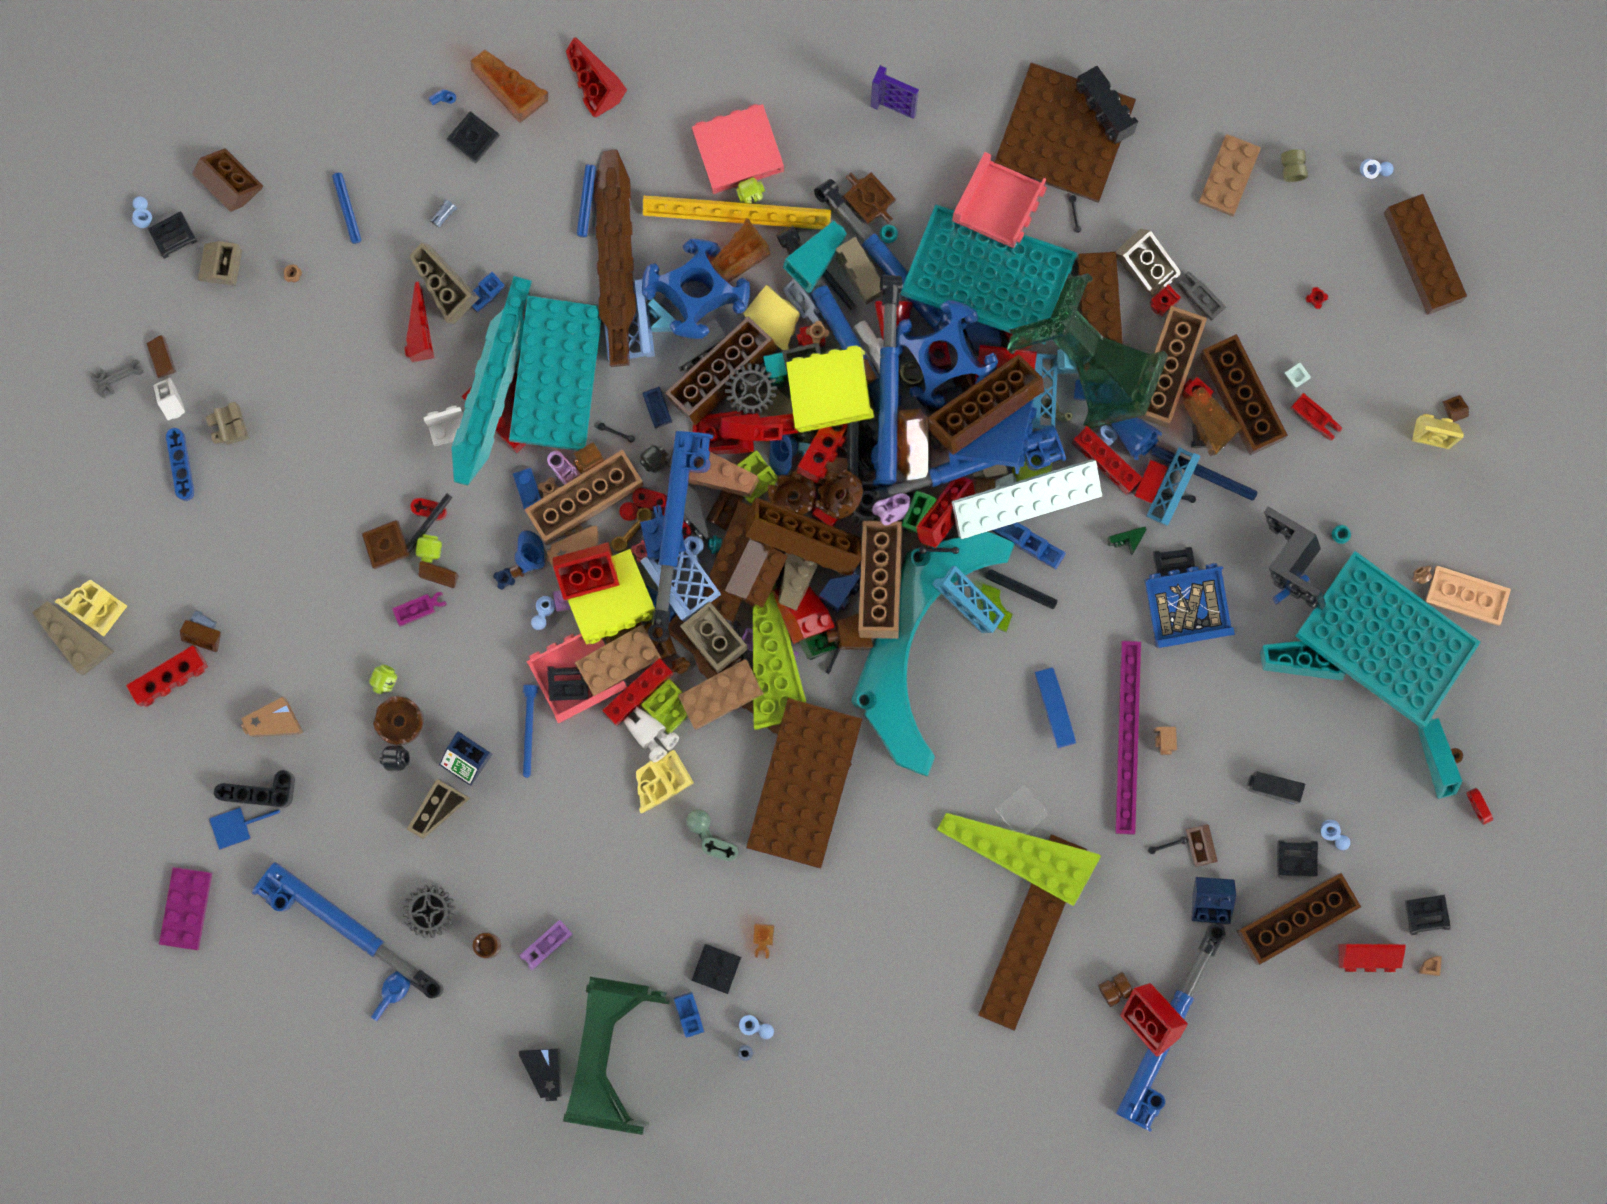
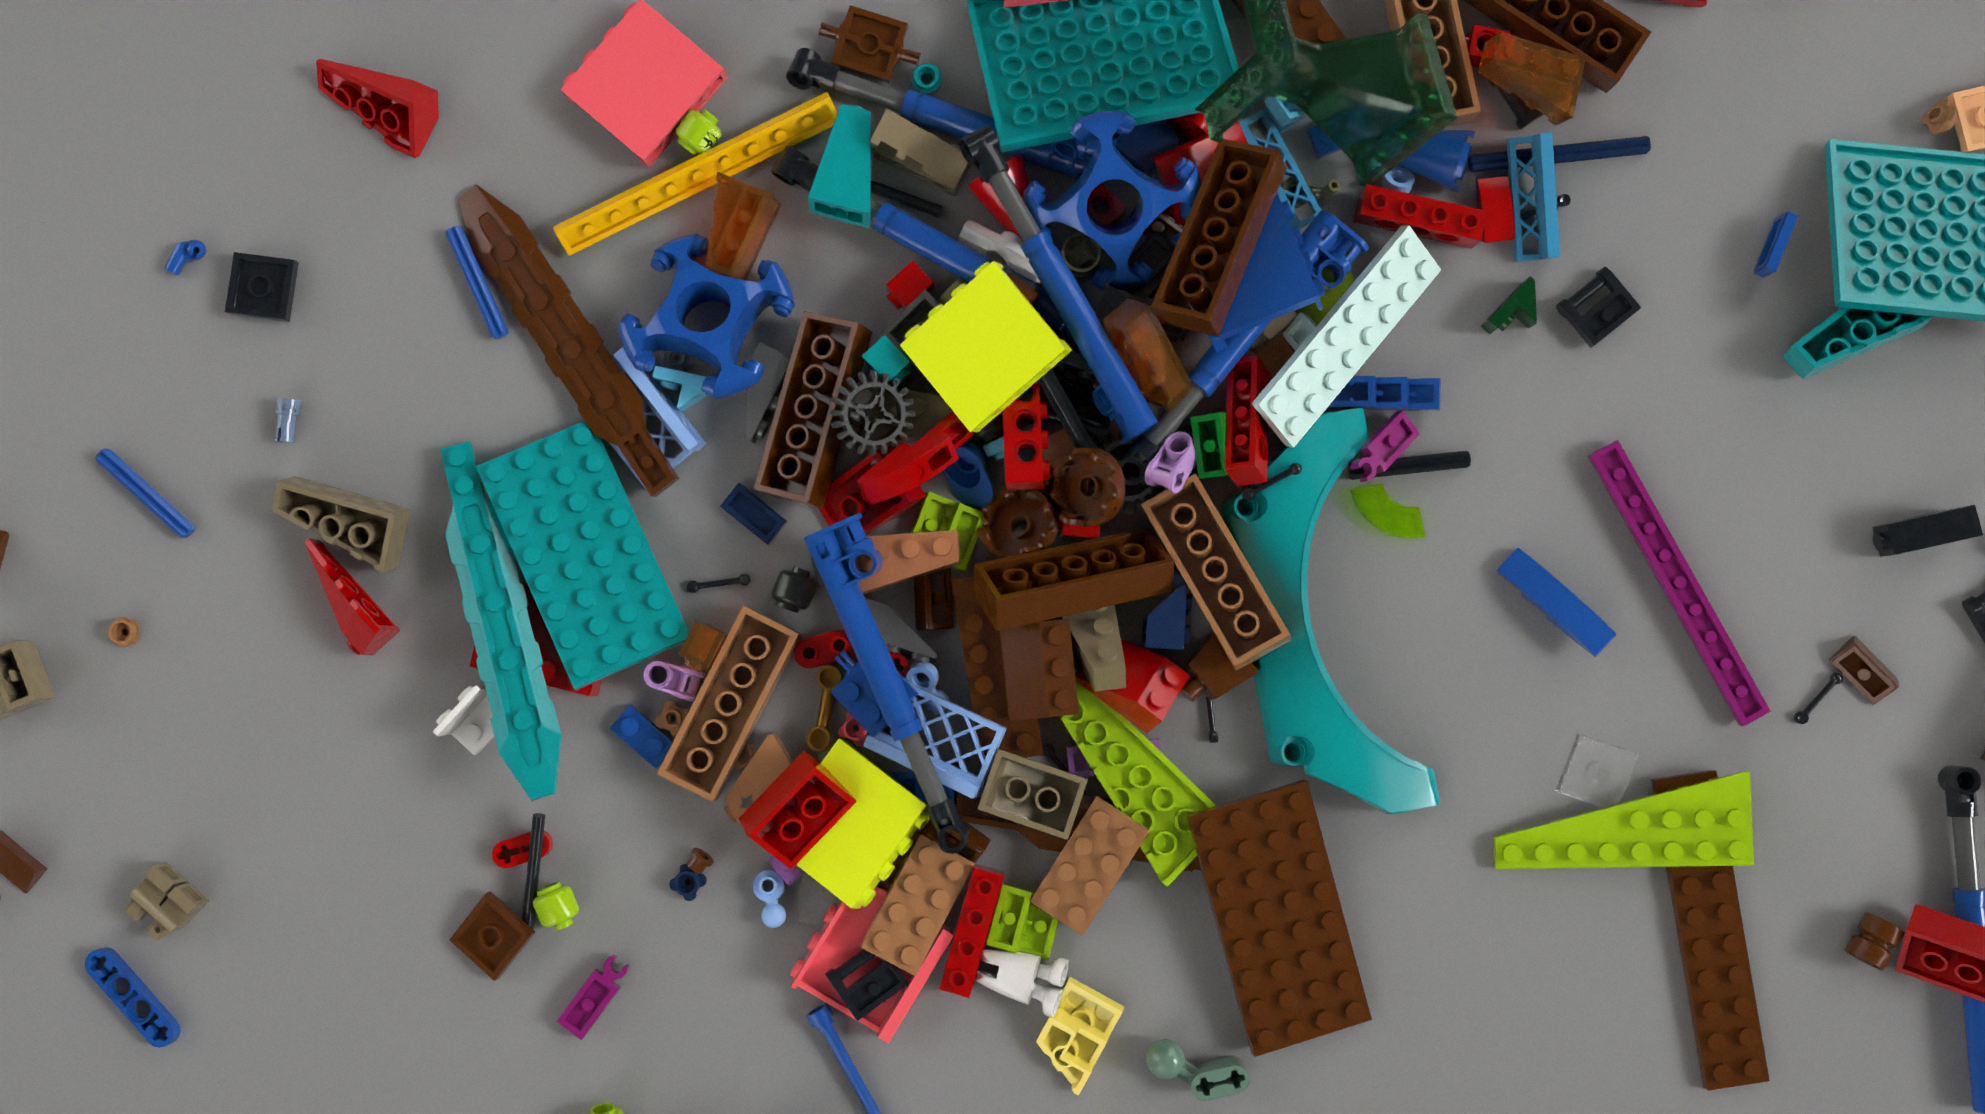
camera: 30 degrees left, 5 degrees up
white slope [153,377,185,420] -> none
reddish brown slope [418,561,459,588] -> none
clear orange wedge [471,50,548,123] -> none
blue slope [472,272,505,313] -> none
blue piece [515,530,545,573] -> none
red plate [619,502,638,521] -> none
reddish brown plate [671,657,690,674] -> none
teal plate [707,535,722,554] -> none
light yellow slope [743,285,800,351] -> none
sand blue hinge [783,279,825,324] -> none
dark green slope [800,632,837,660] -> none
medium nougat plate [806,321,829,343] -> none
dark azure fence [932,566,1004,633] -> none
panel [1144,563,1235,648] -> none
medium nougat brick [1154,727,1177,755] -> none
dark blue slope [1191,877,1236,924] -> none
black bracket [1264,506,1326,611] -> none
teal plate [1331,525,1351,544] -> none
none -> magenta plate [1350,410,1420,482]

